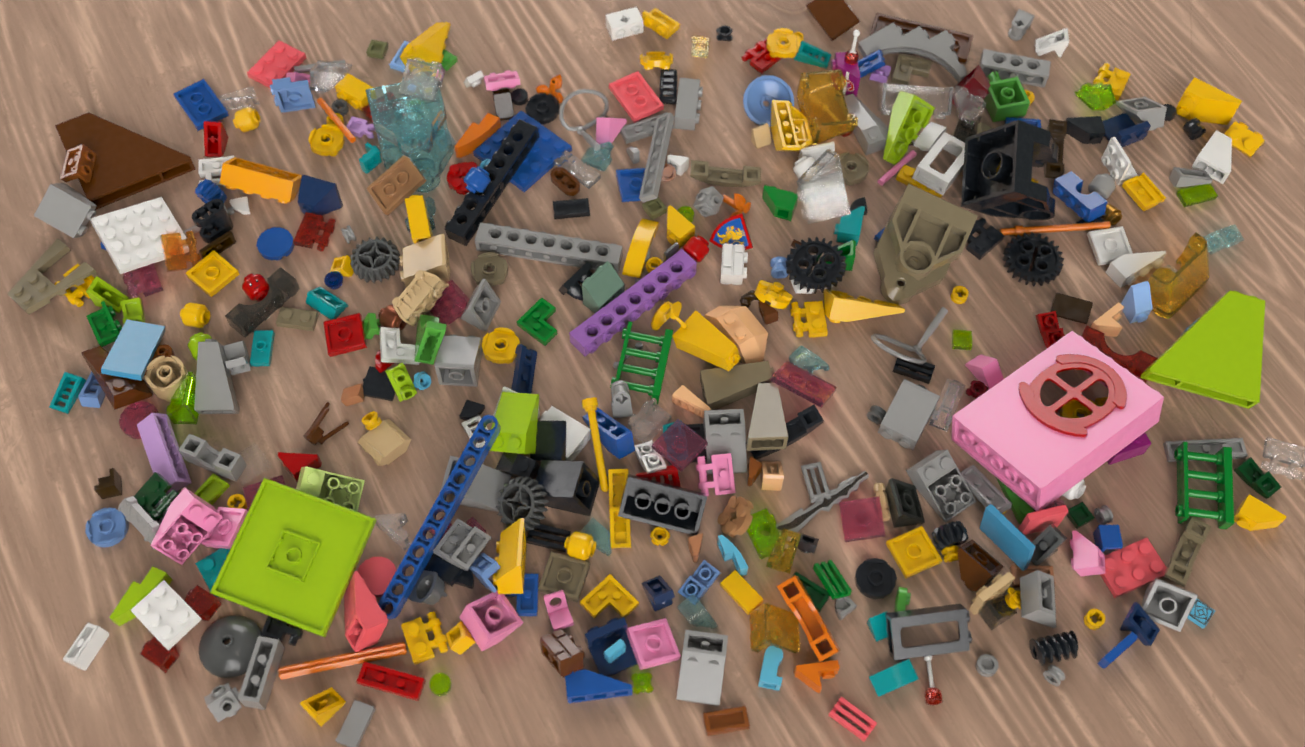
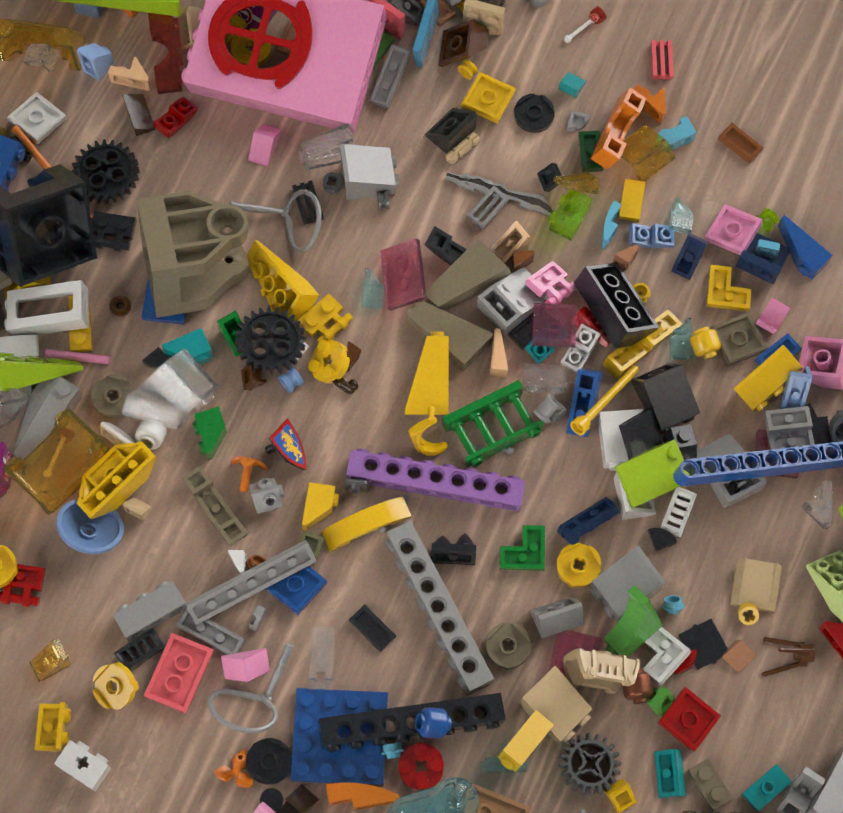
camera: 130 degrees left, 10 degrees up
clear blue plate [324,271,343,289] -> none
lime hips [385,362,417,402] -> none
dark grey gear [496,477,549,532] -> none
black tile [526,524,571,552] -> none
reddish brown brick [540,629,585,677] -> none
reddish brown plate [551,167,580,196] -> none
clear light blue slope [580,141,614,171] -> none
sand green slope [582,261,624,313] -> none
yellow plate [646,257,663,273] -> none
light grey slope [676,630,728,706] -> none
clear neon green tile [677,206,694,222] -> none
red head [683,235,710,263] -> none
light nougat wedge [704,306,768,364] -> none
black plate [716,25,733,41] -> none
medium nougat plate [717,496,753,538] -> none
white brick [720,243,748,285] -> none
green tile [813,560,852,600] -> none
clear pink plate [839,496,886,542] -> none
teal slope [869,659,919,697] -> none
piece [886,604,972,660] -> none
bright green plate [894,587,911,612] -> none
light grey slope [906,450,976,522] -> none
black gear [931,521,969,550] -> none
clear neon green tile [952,329,972,350] -> none
dark red plate [966,380,988,399] -> none
white slope [1105,251,1166,288] -> none

